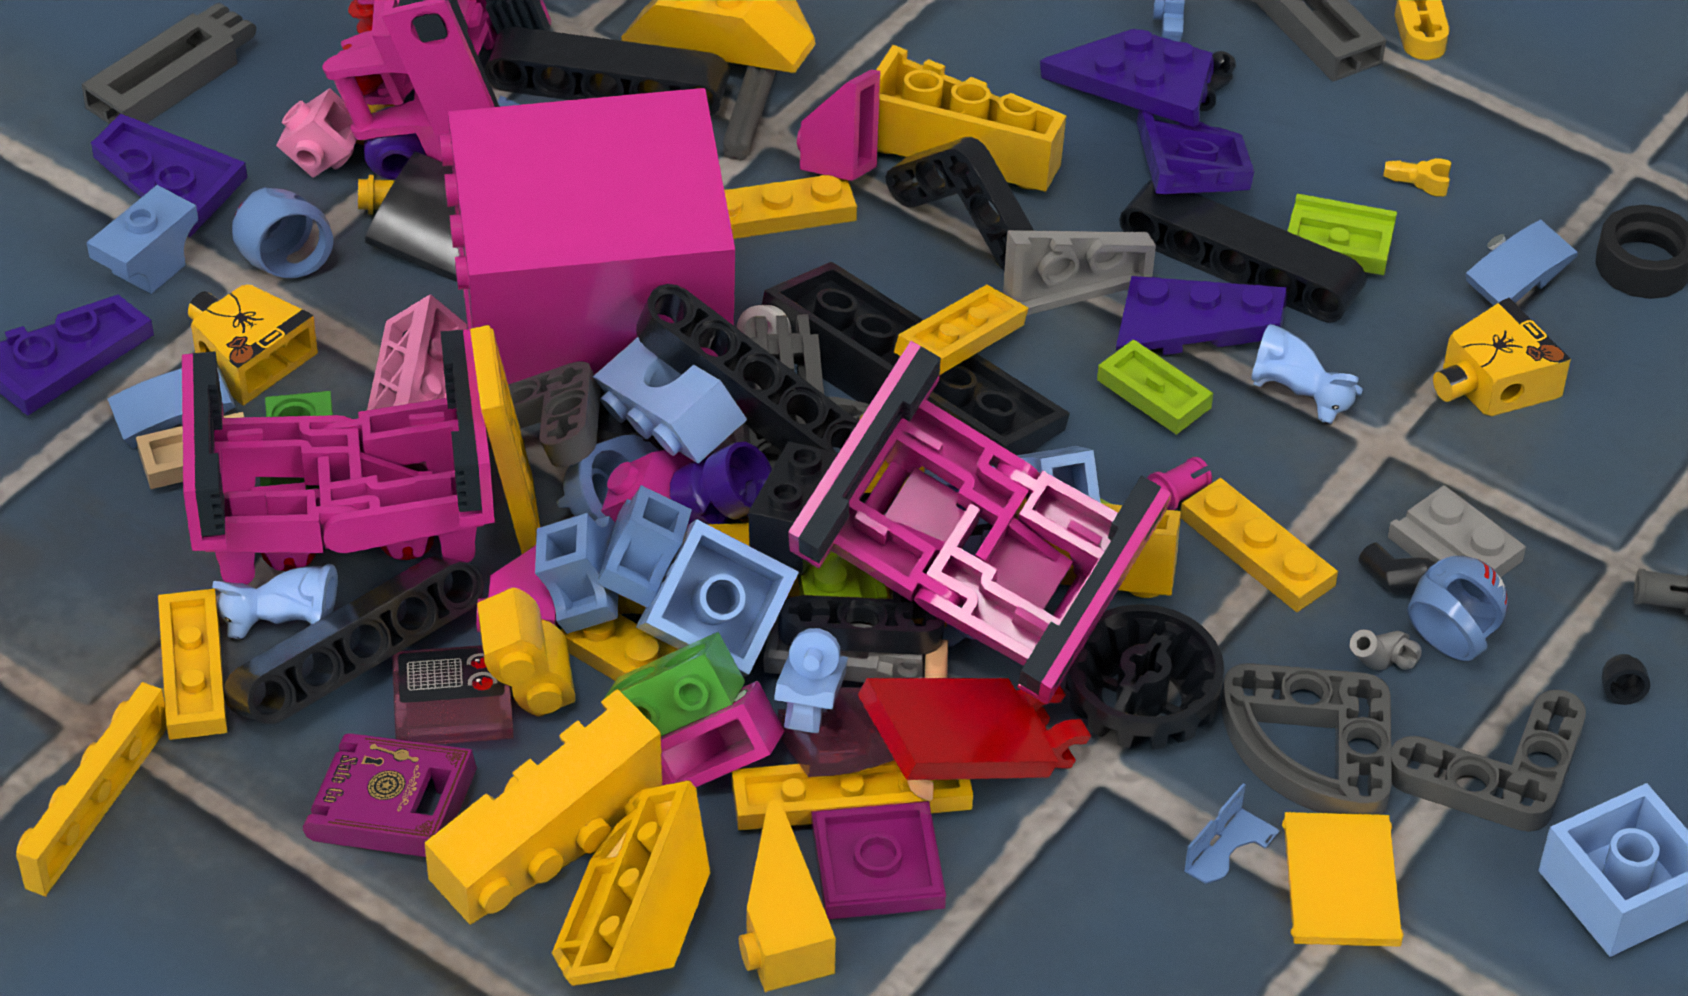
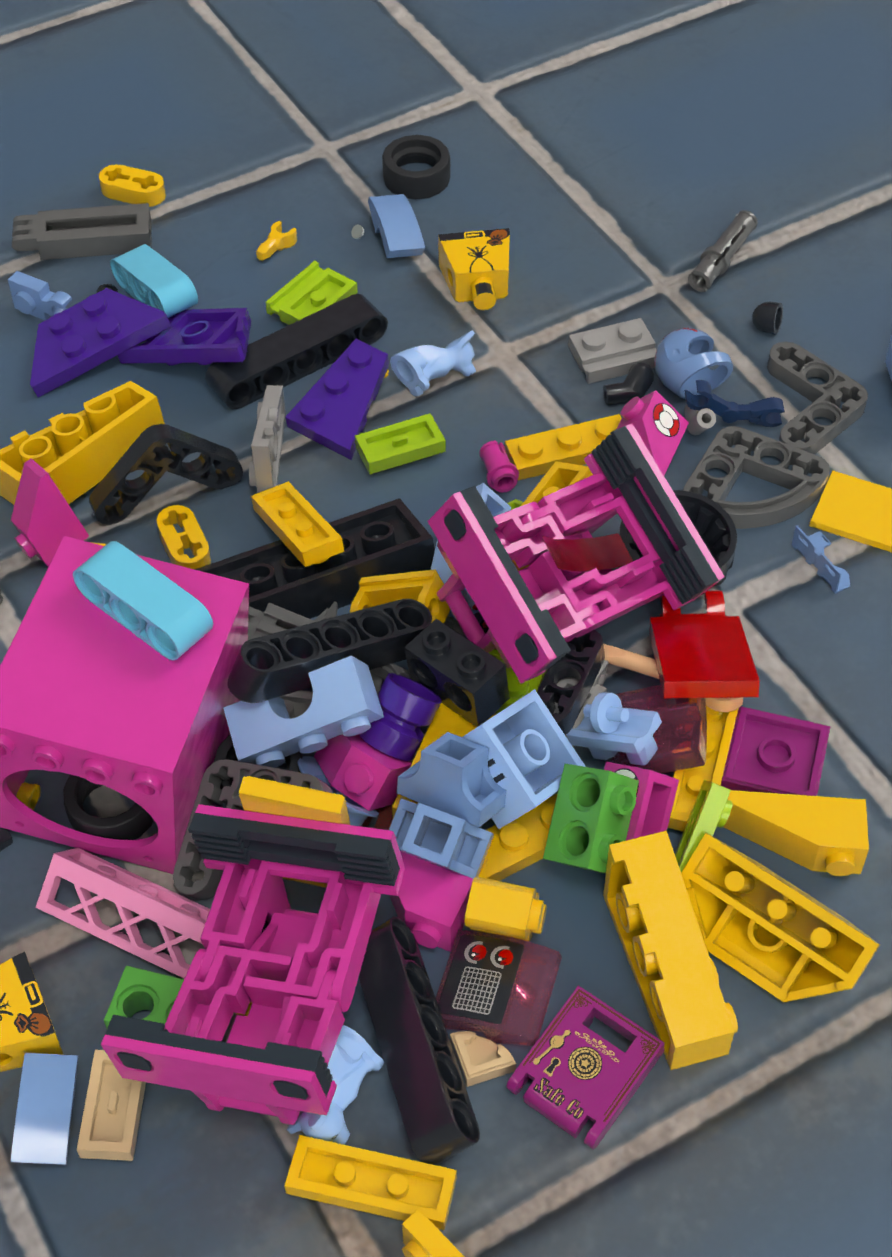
camera: 65 degrees left, 5 degrees up
none -> medium azure beam [73,541,214,660]
none -> medium azure beam [110,244,198,318]
none -> yellow beam [156,505,211,569]
none -> tan tile [450,1031,516,1087]
none -> dark red sticker [542,533,633,572]
none -> dark pink slope [617,390,689,476]
none -> lime plate [675,780,733,872]
none -> dark blue piece [685,380,785,427]

